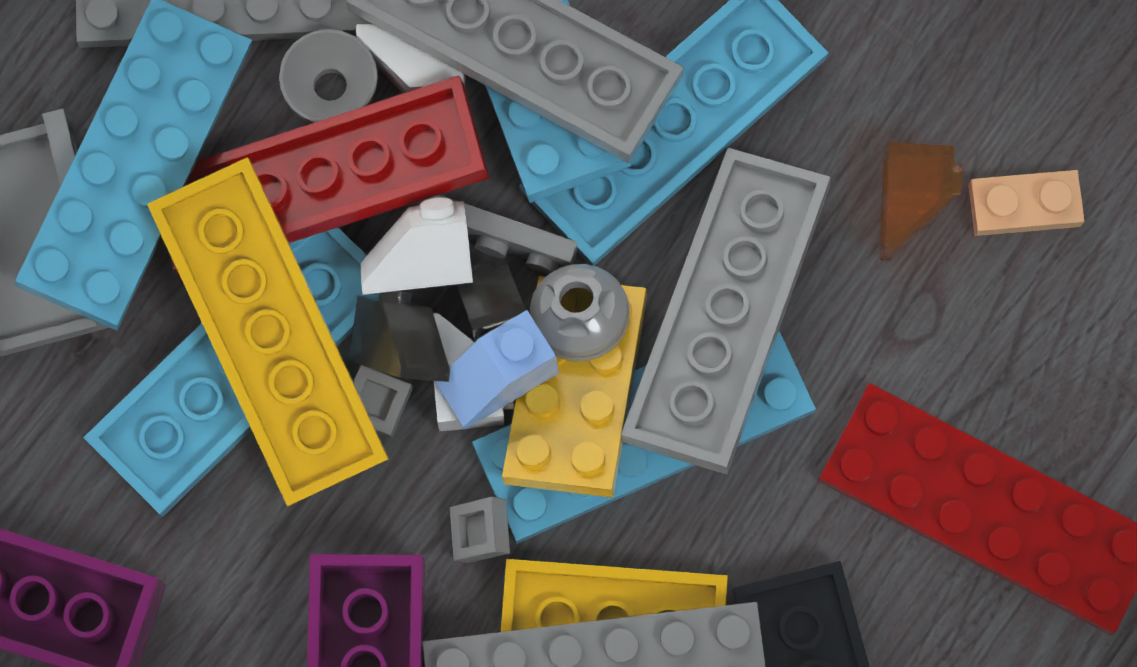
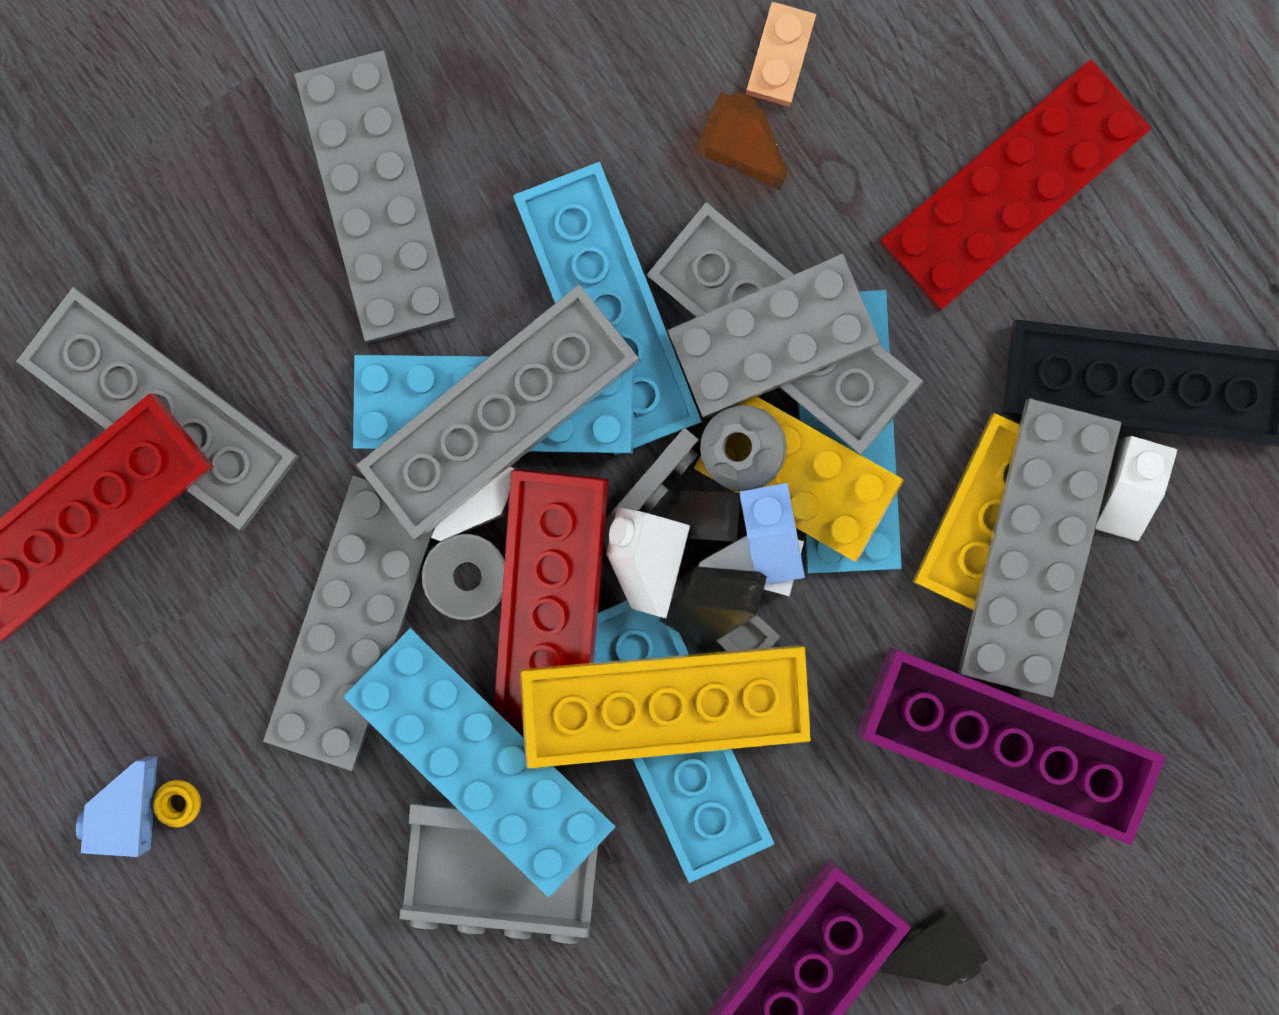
camera: 65 degrees left, 10 degrees up
light grey plate [450,497,510,563] -> none
none -> light grey plate [668,254,881,418]

